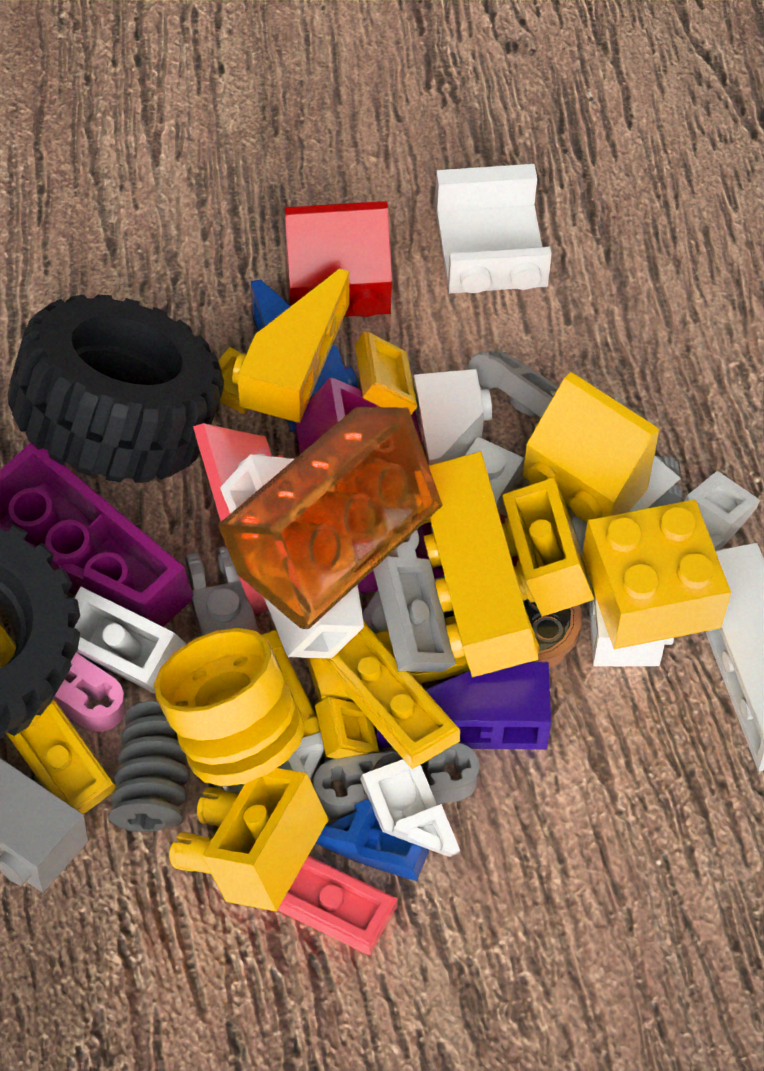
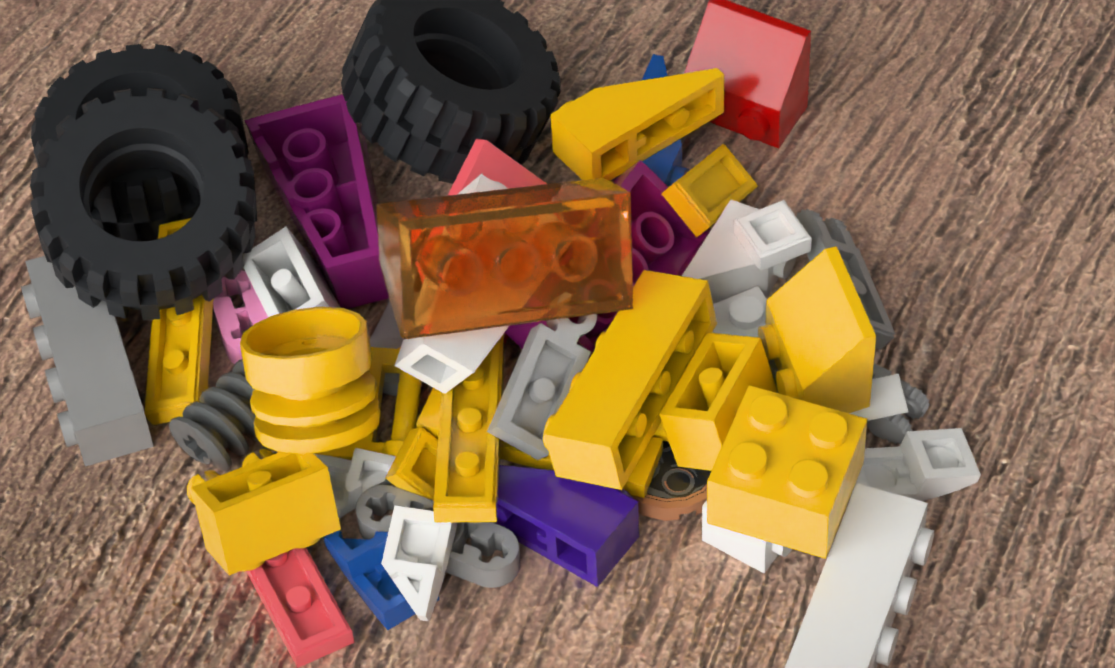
camera: 40 degrees right, 5 degrees down
white panel [435,164,552,294] -> none
none -> white tile [733,200,812,271]

